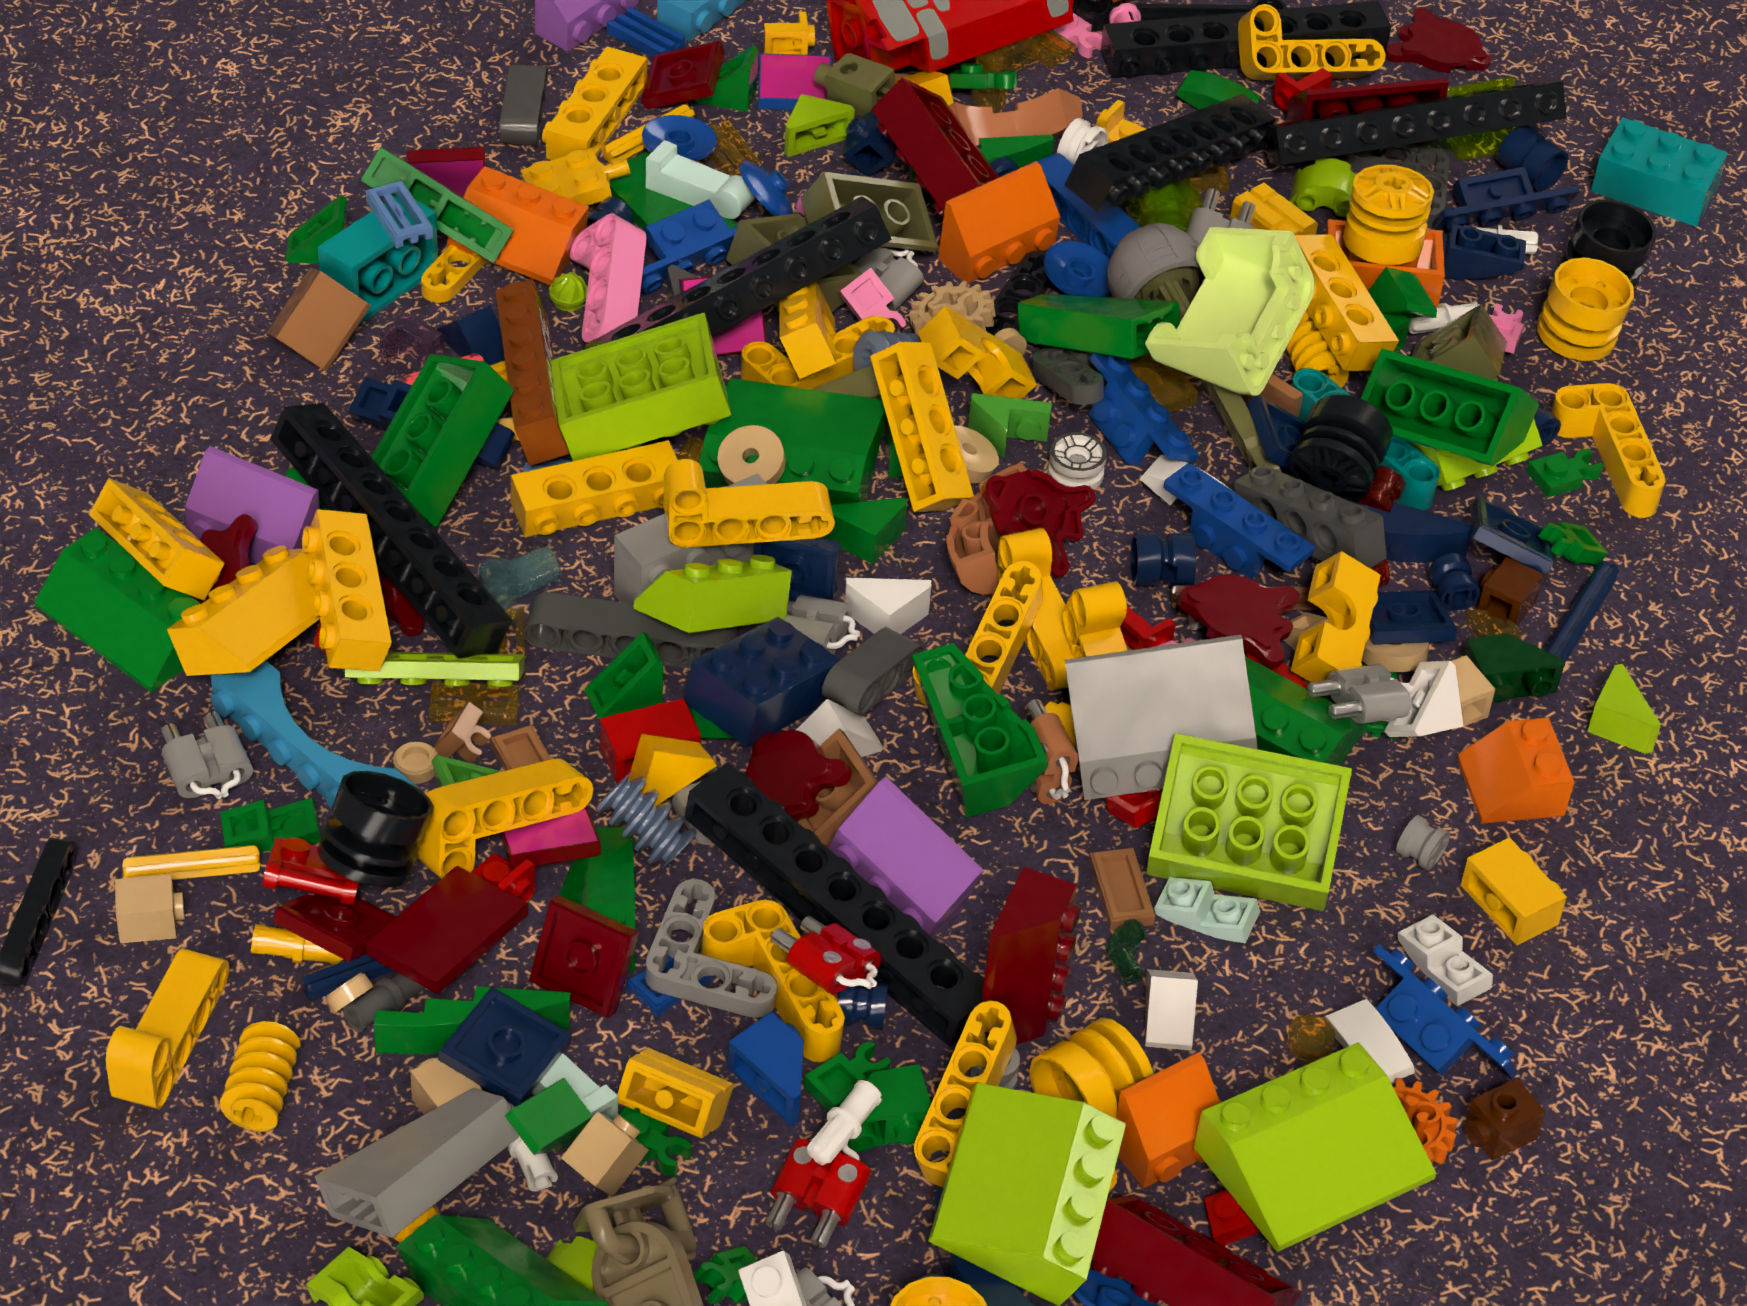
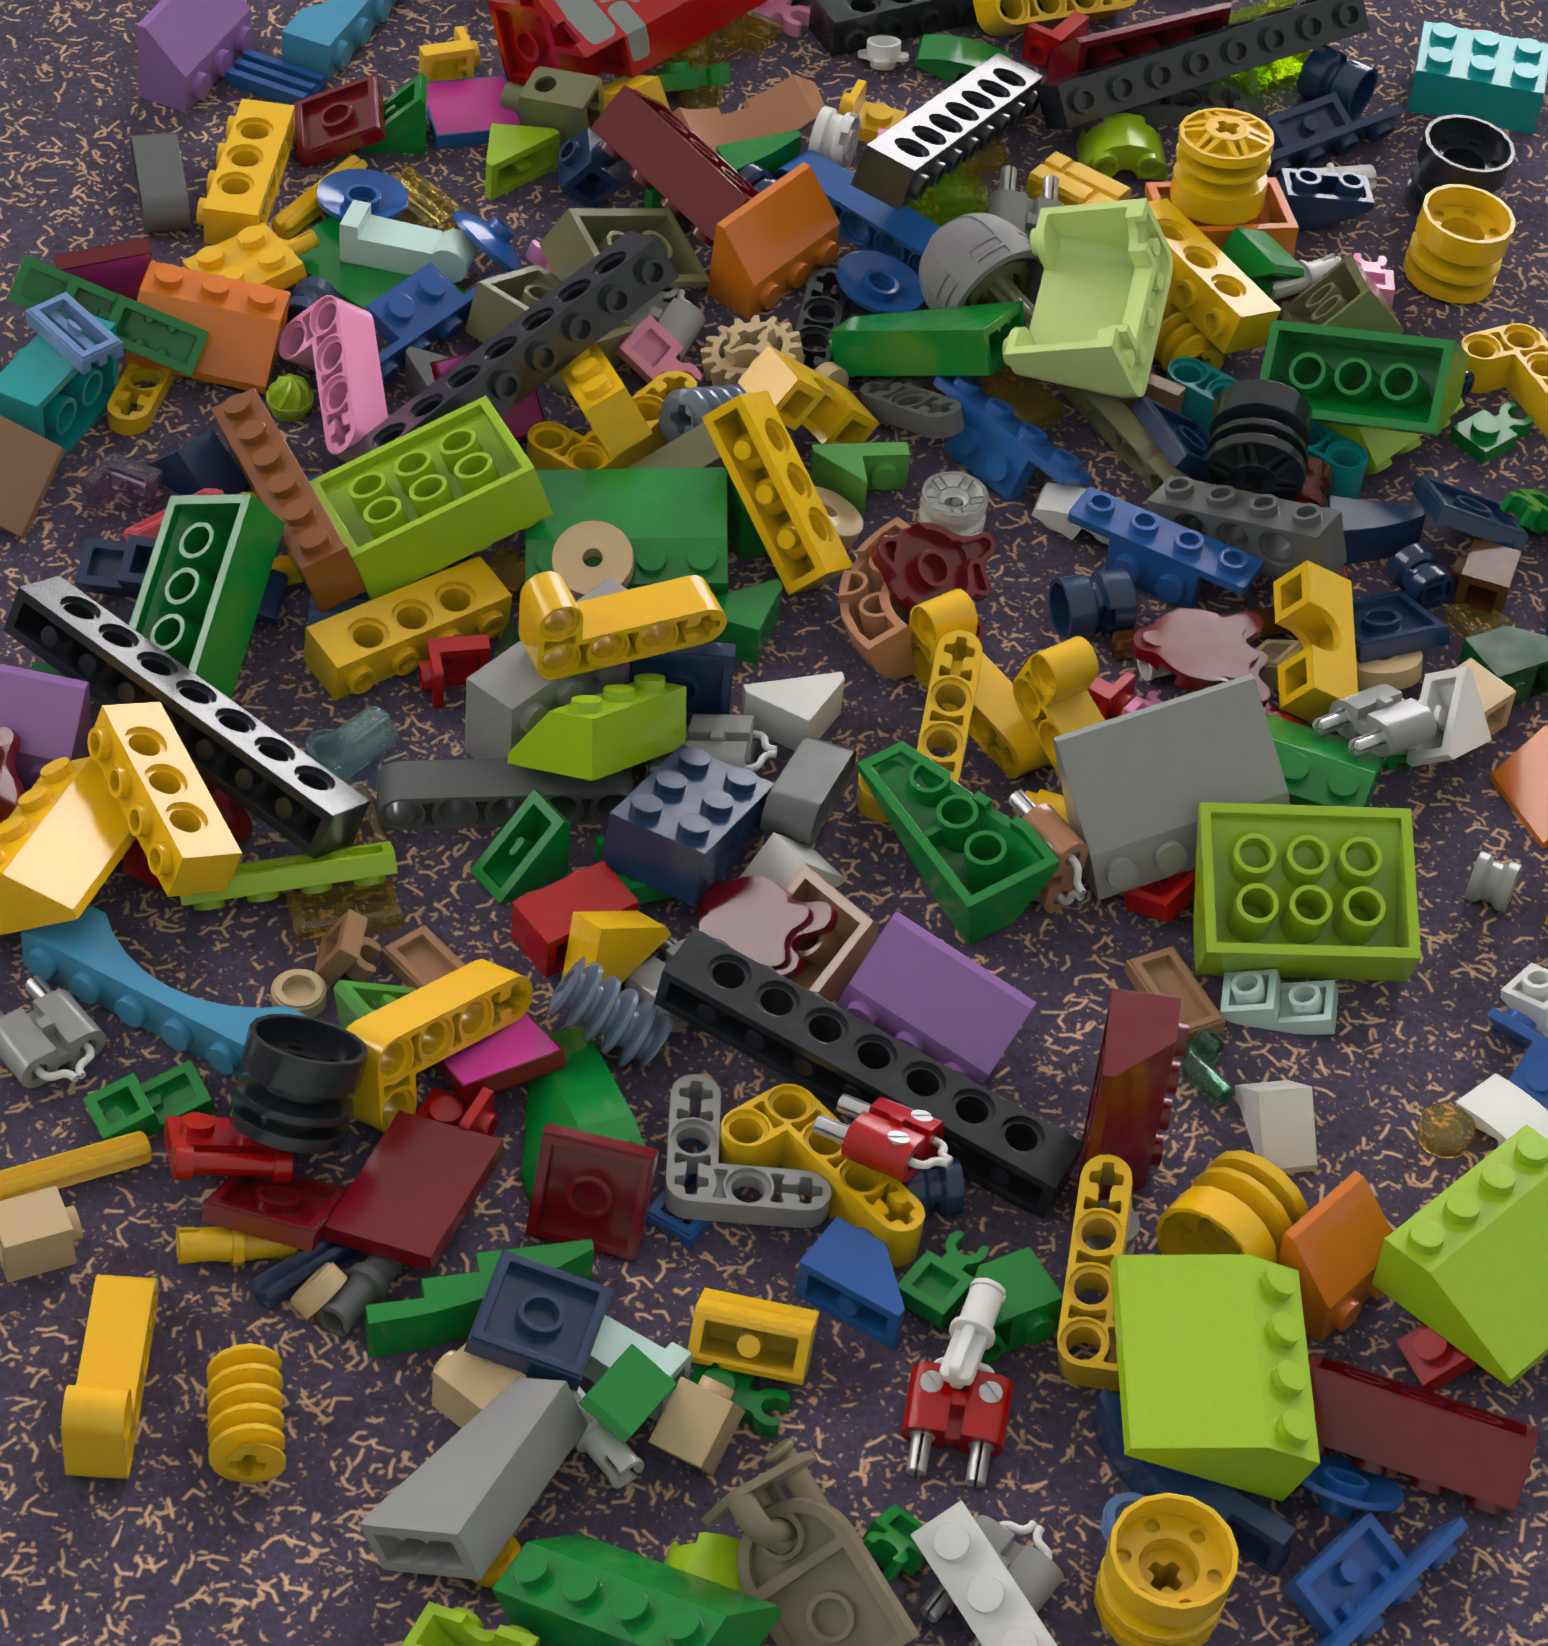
camera: 15 degrees left, 0 degrees up
none -> red bracket [418,634,491,709]
none -> white plate [858,35,909,70]

